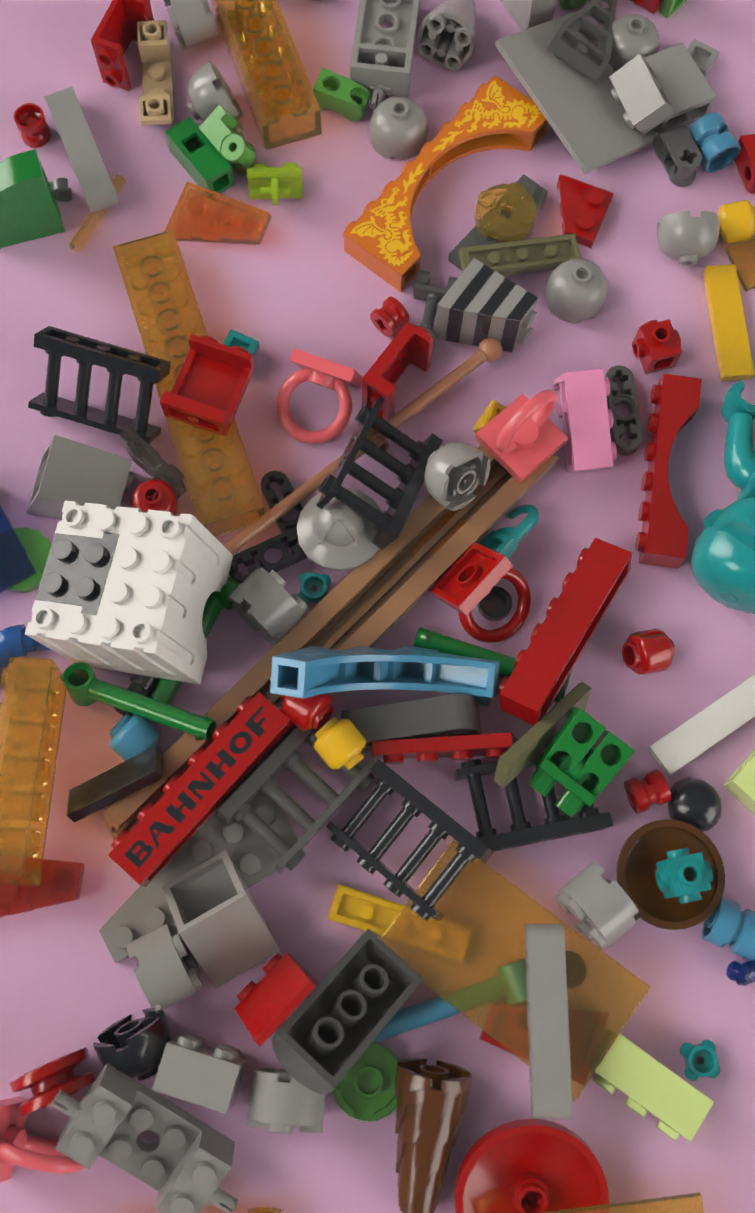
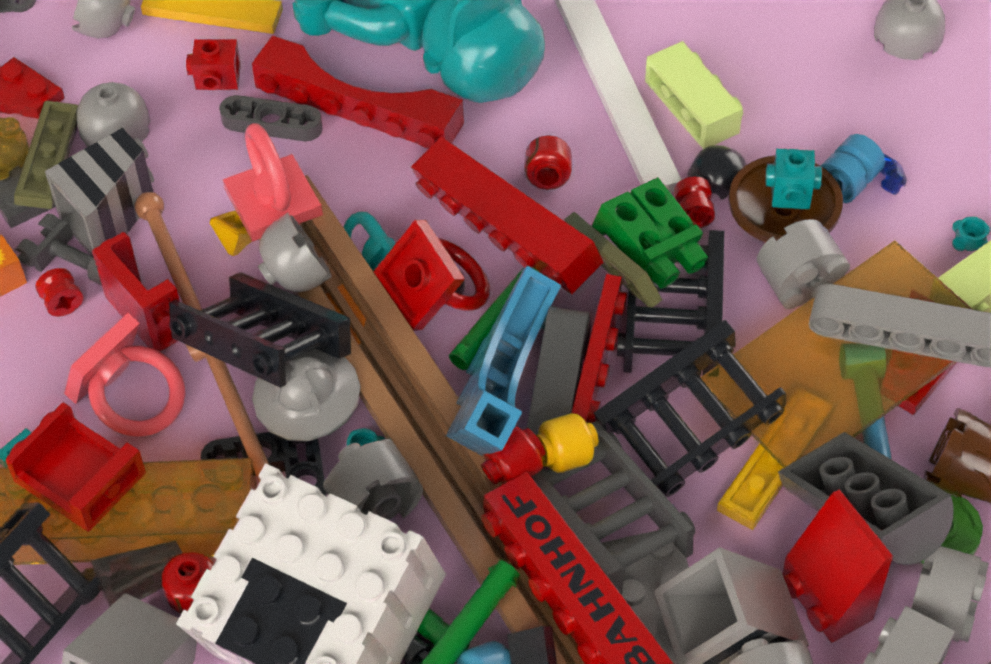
camera: 70 degrees left, 20 degrees down
bright pink wedge [552,368,617,473] -> none

